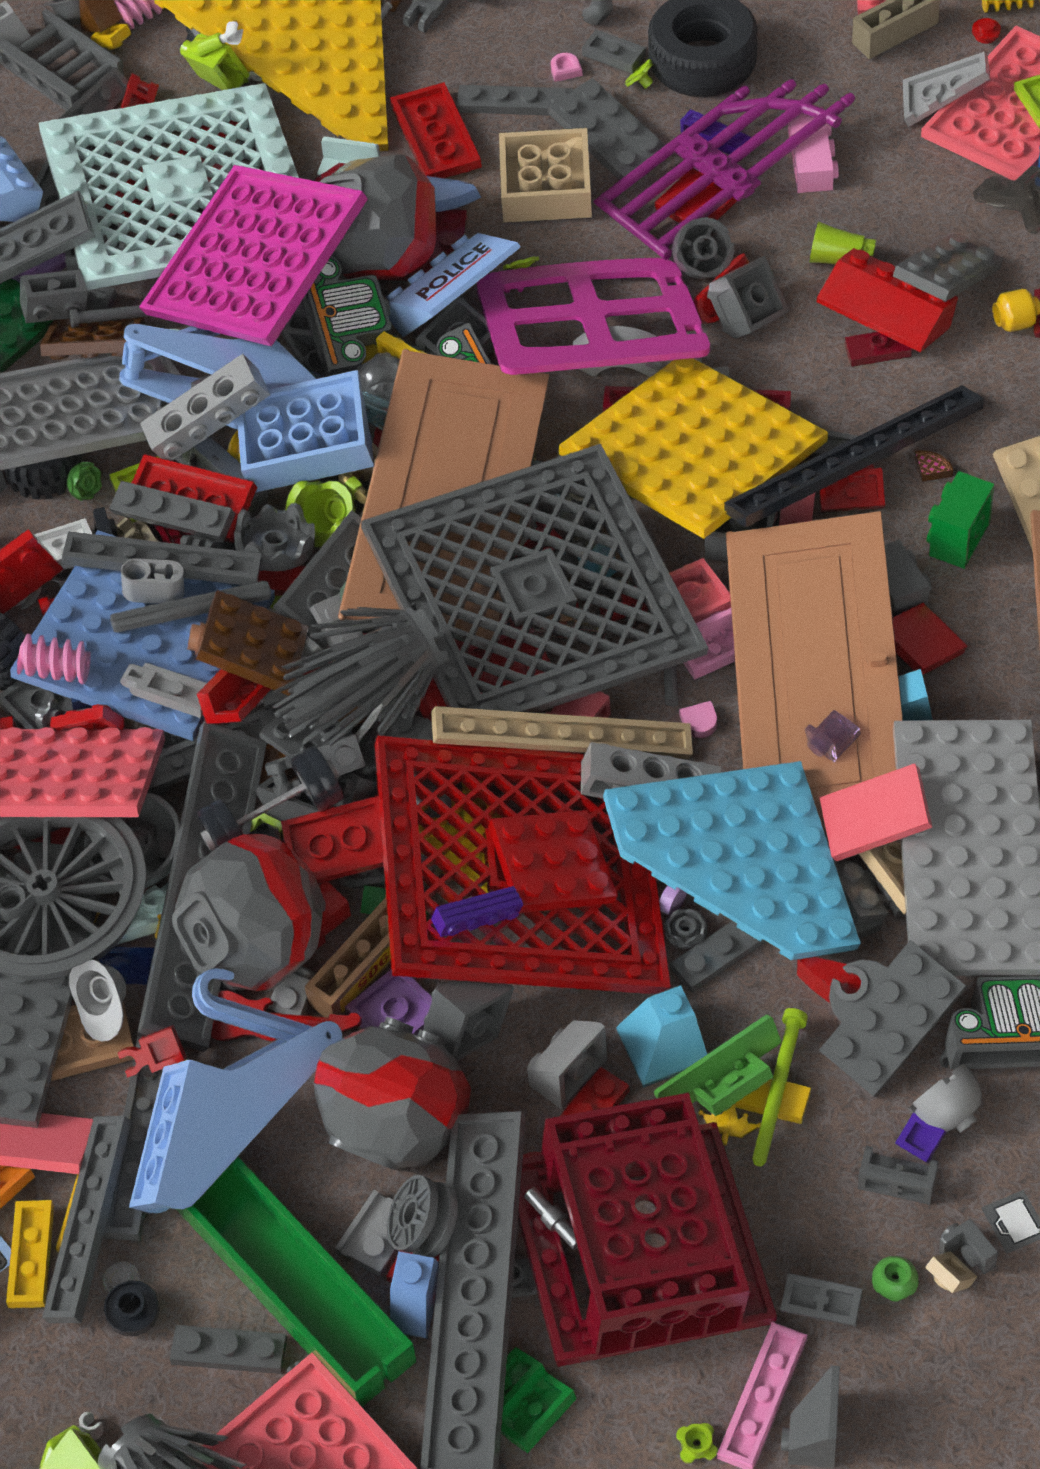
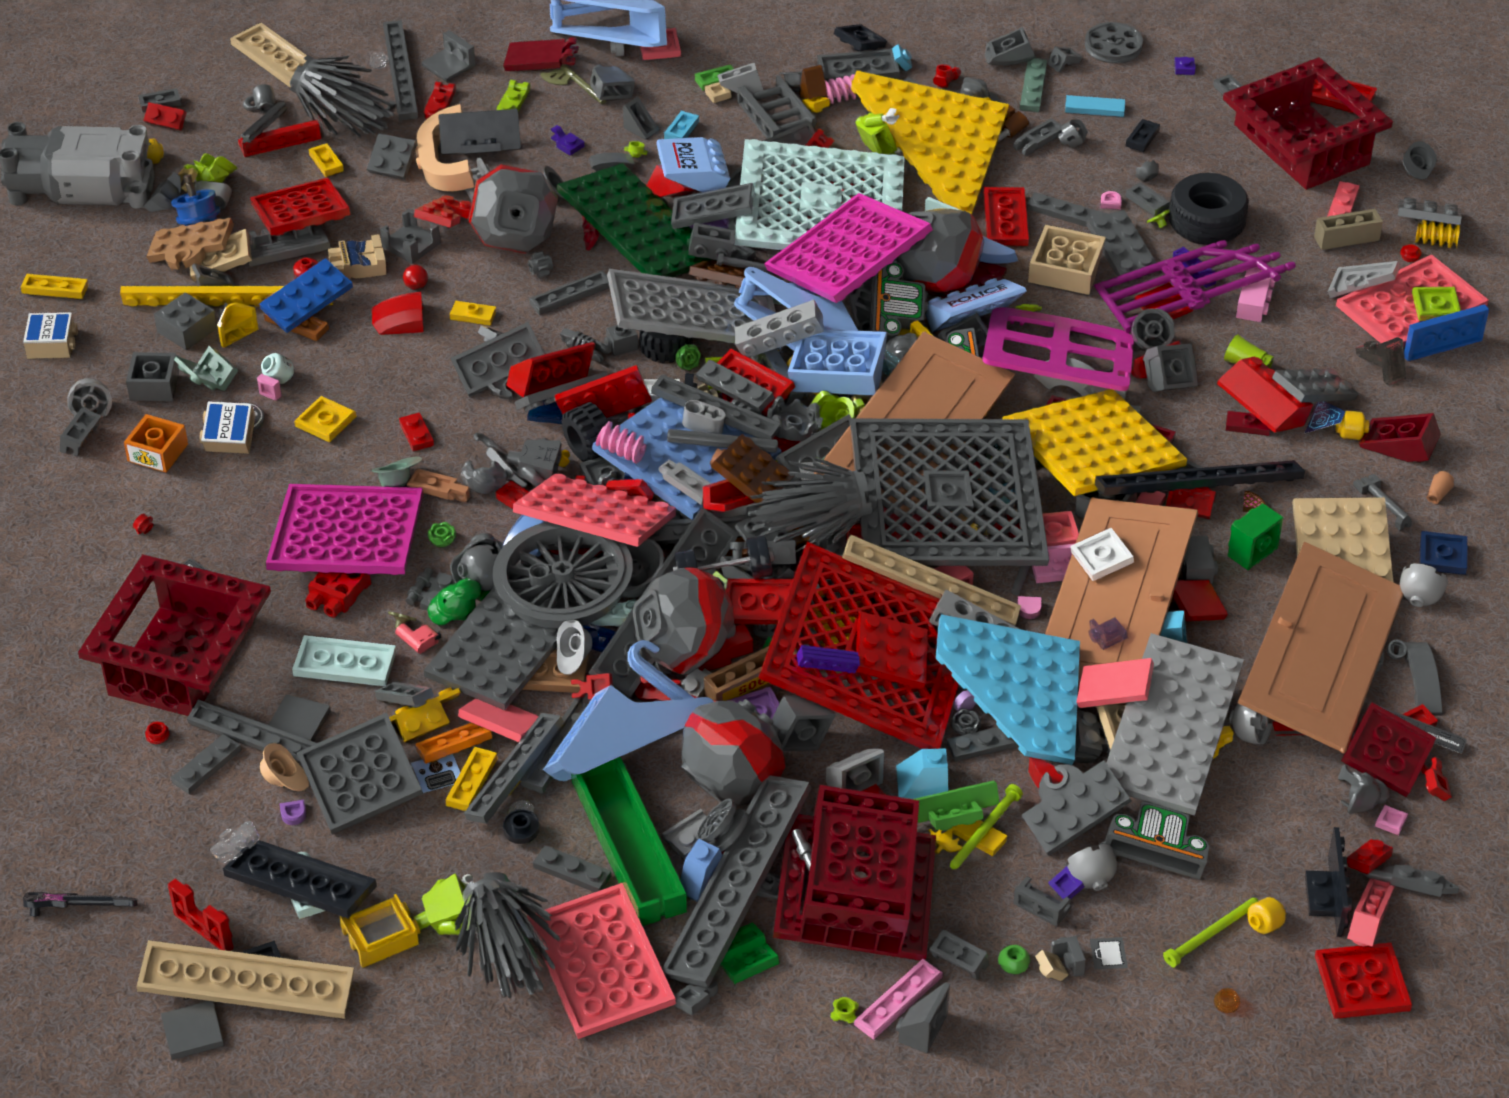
camera: 15 degrees right, 10 degrees down
none -> white plate [1070,528,1134,581]
none -> dark blue sticker [1305,401,1345,433]

